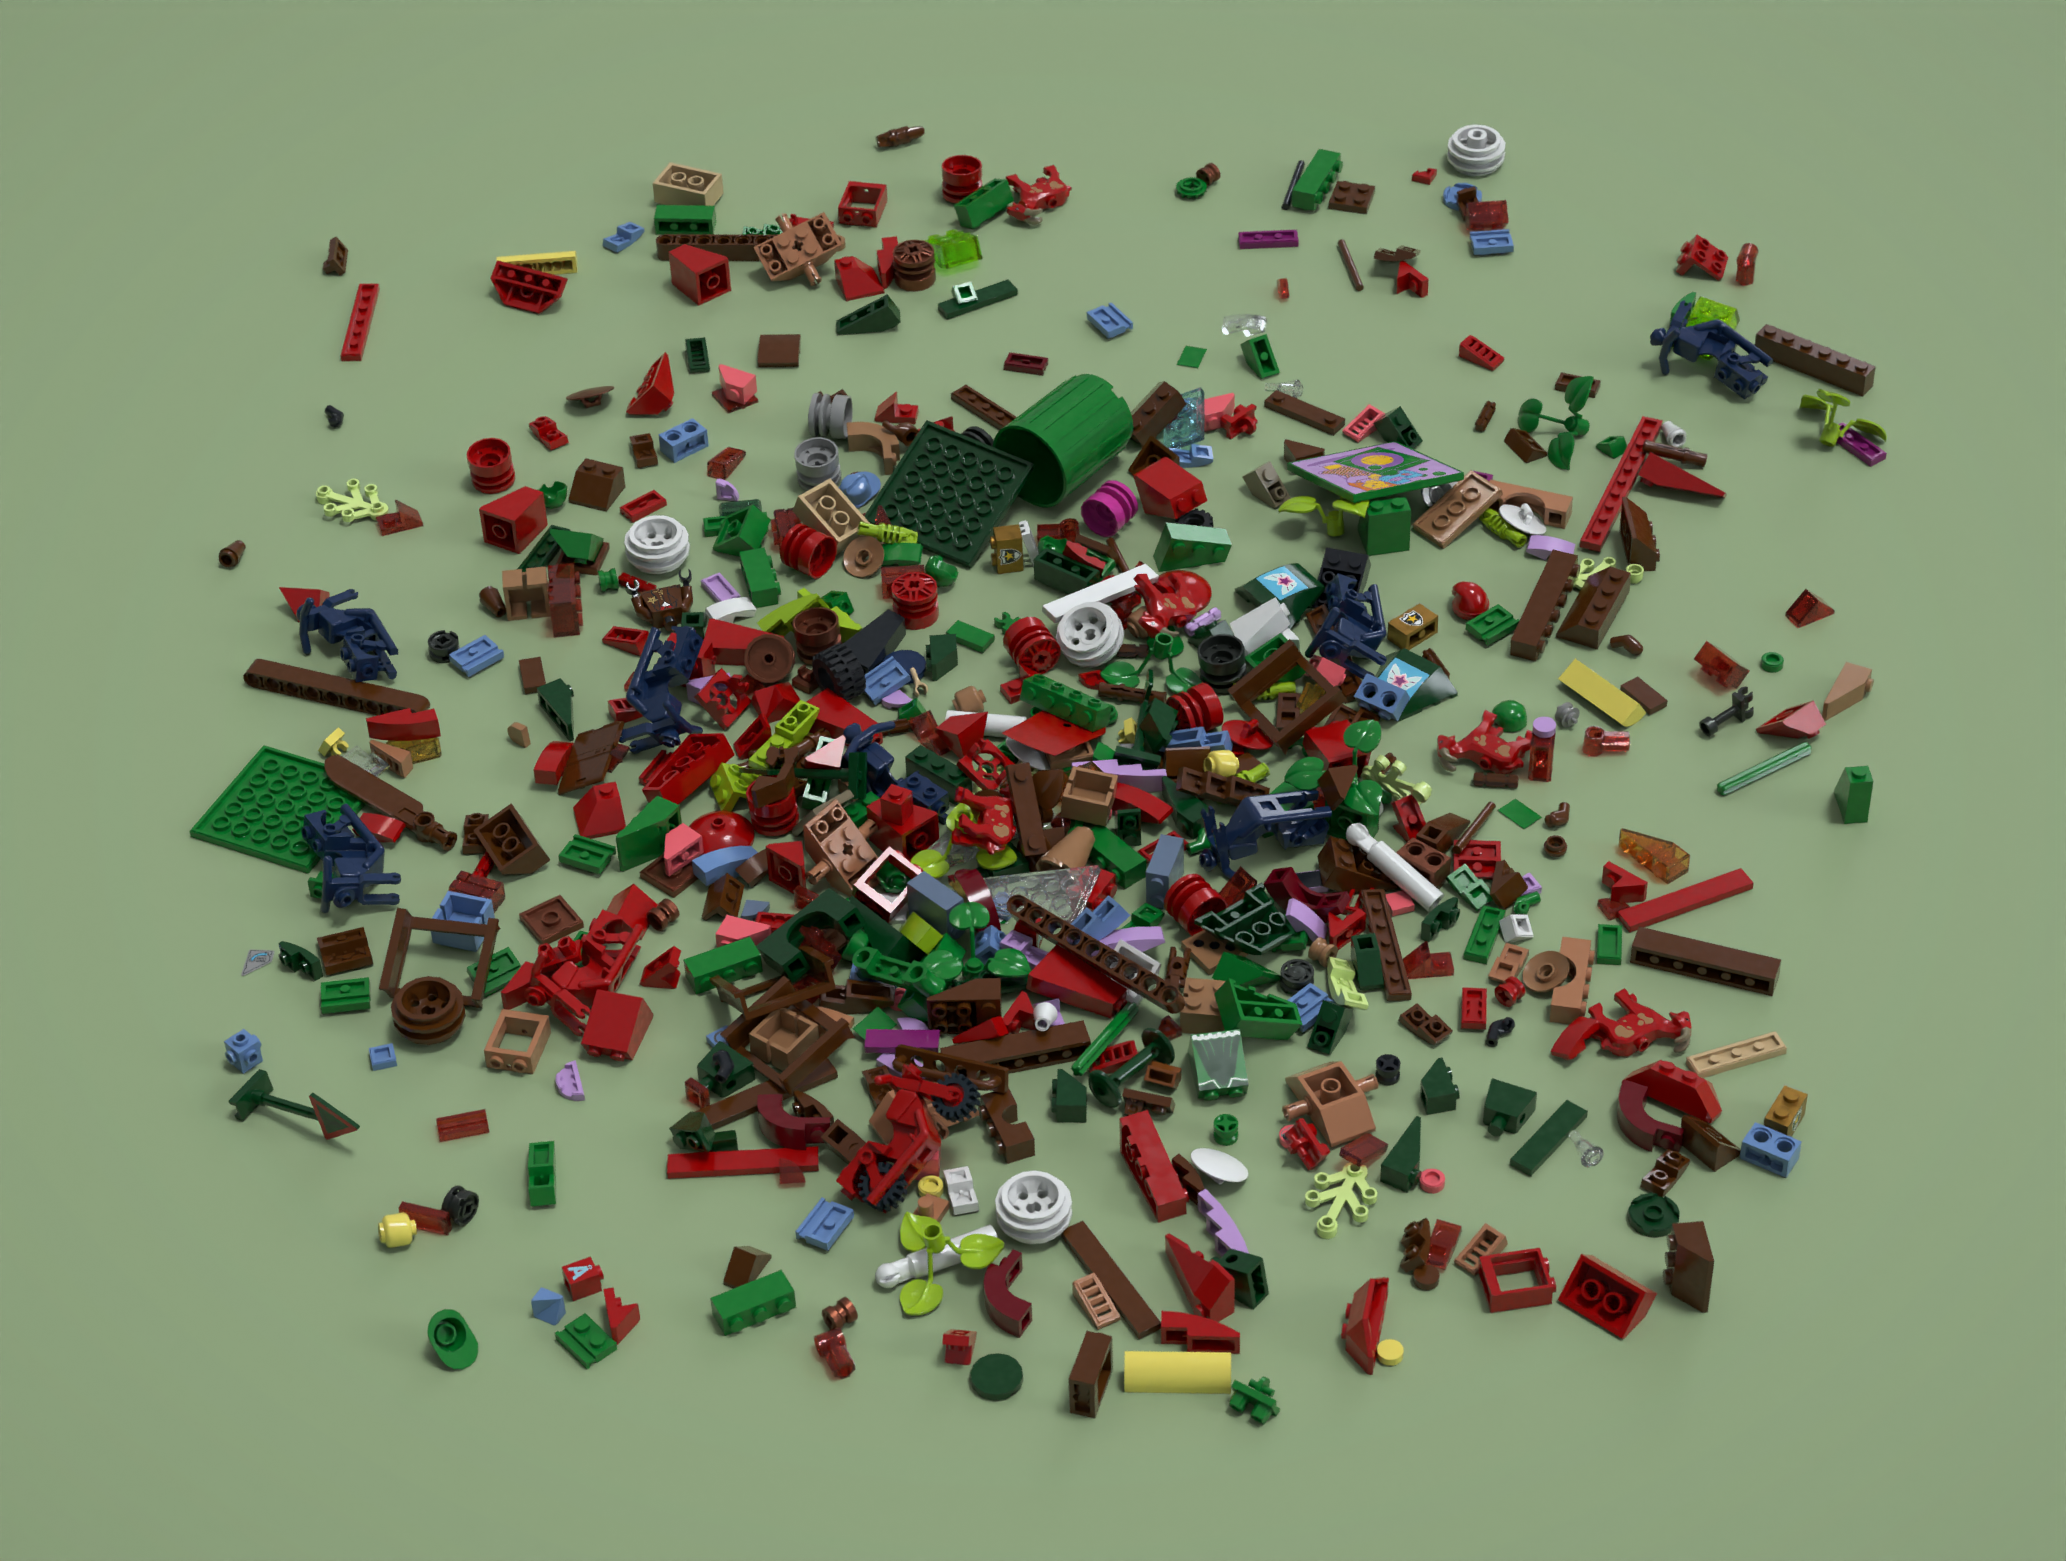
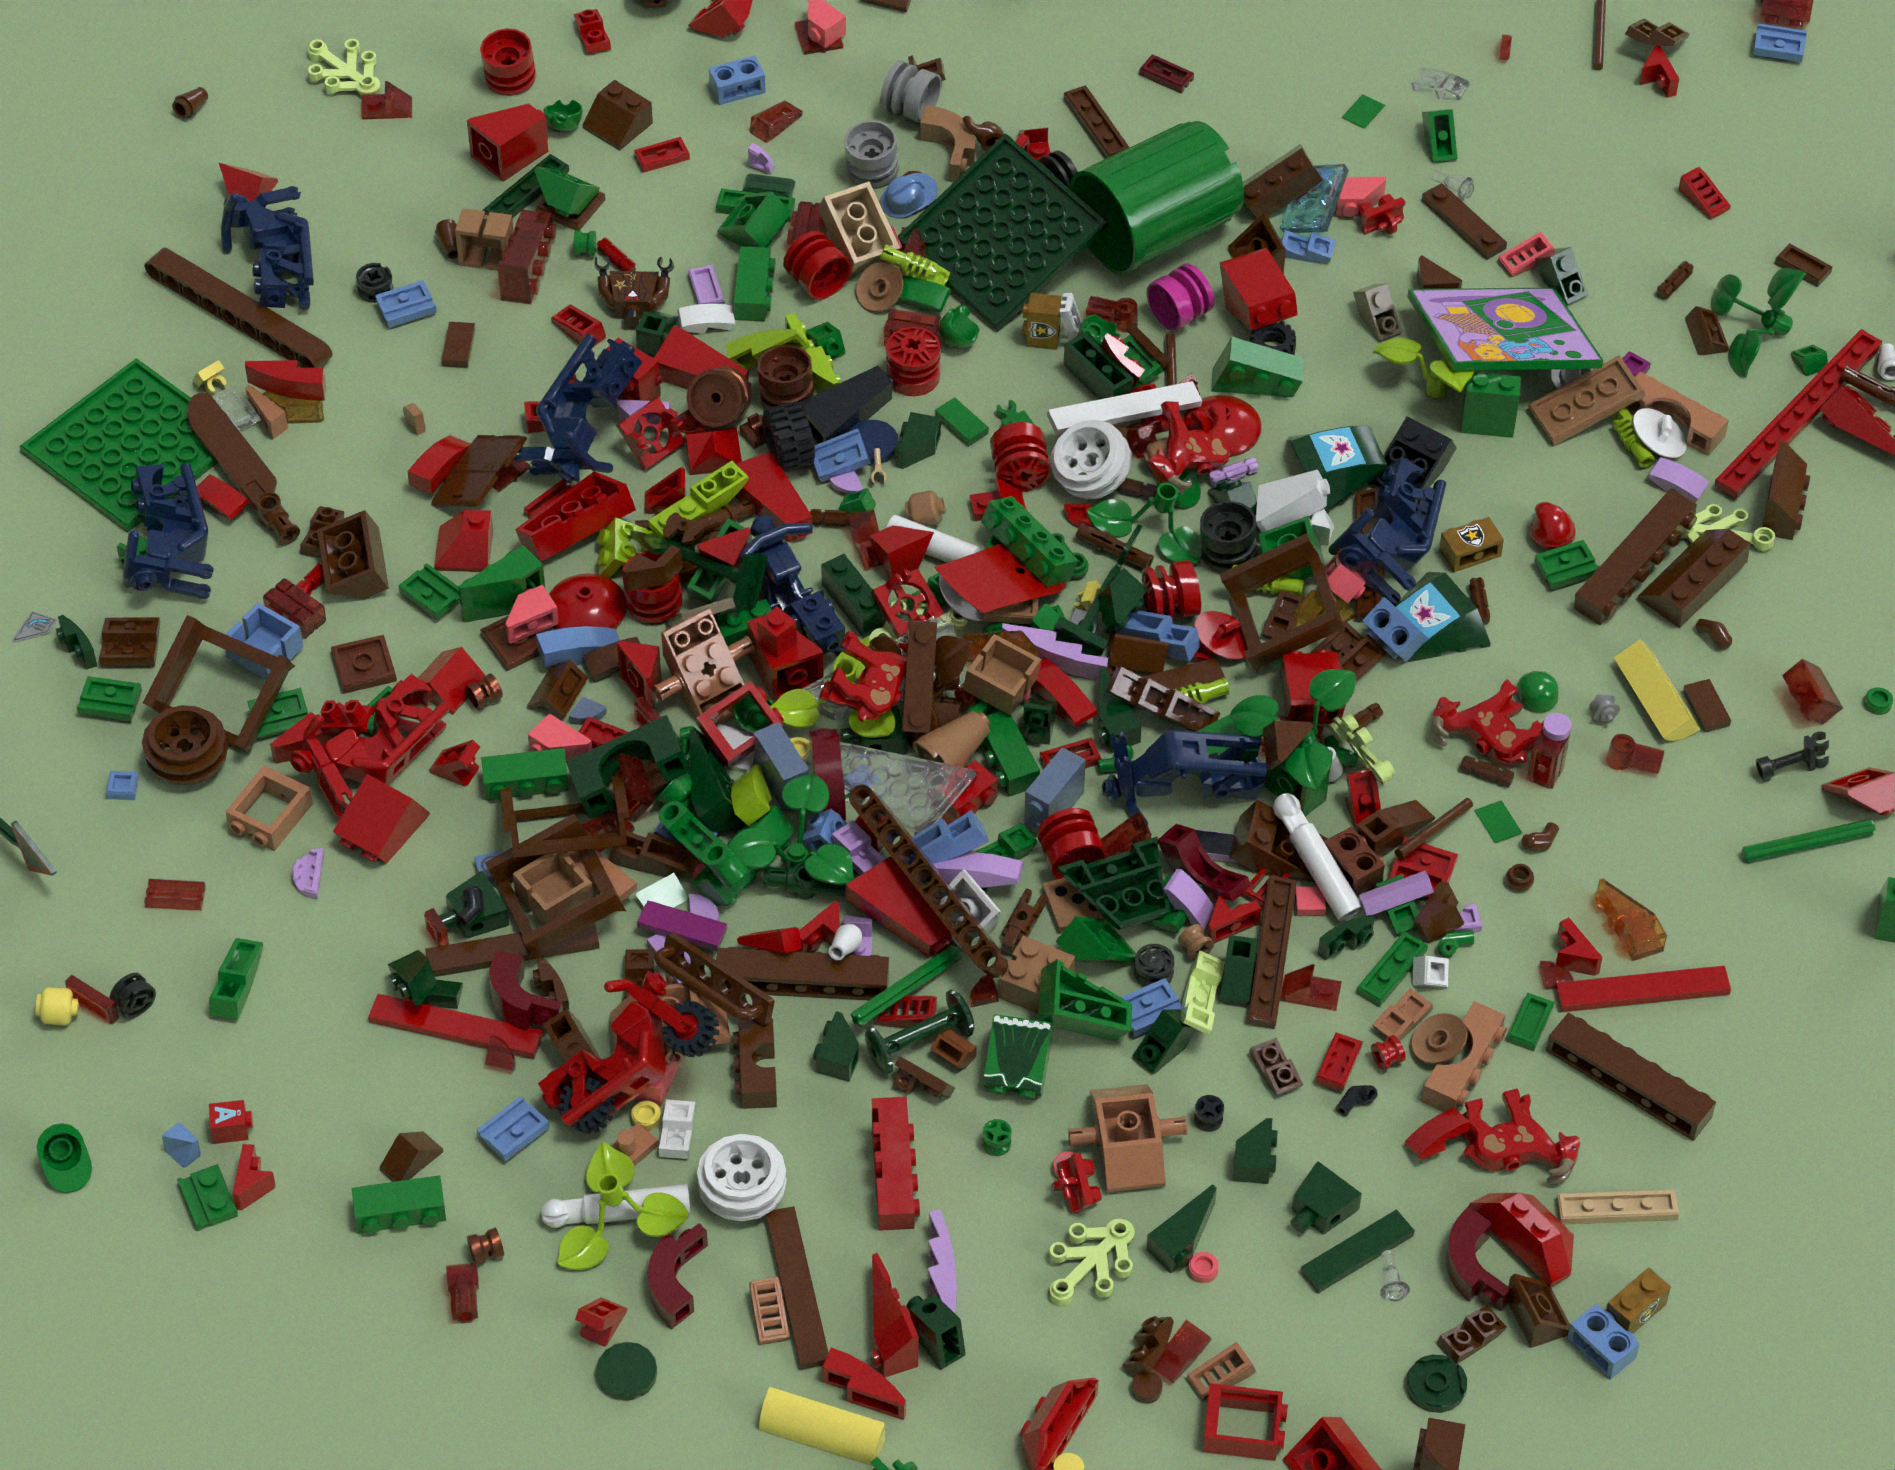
camera: 15 degrees right, 10 degrees up
dark green slope [537,678,574,742] -> none
white wheel [624,515,690,574] -> none
reddish brown slope [630,433,658,468] -> none
red slope [875,392,919,424] -> none
reddish brown slope [927,978,1002,1035] -> none
reddish brown window [1069,1331,1113,1418] -> none
medium blue plate [1087,303,1133,339] -> none
reddish brown slope [1172,1154,1204,1206] -> none
white shield [1191,1148,1248,1185] -> none
light yellow head [1203,750,1239,777] -> none
clear red tile [1339,1133,1388,1167] -> none
none -> lavender piece [1359,871,1434,915]

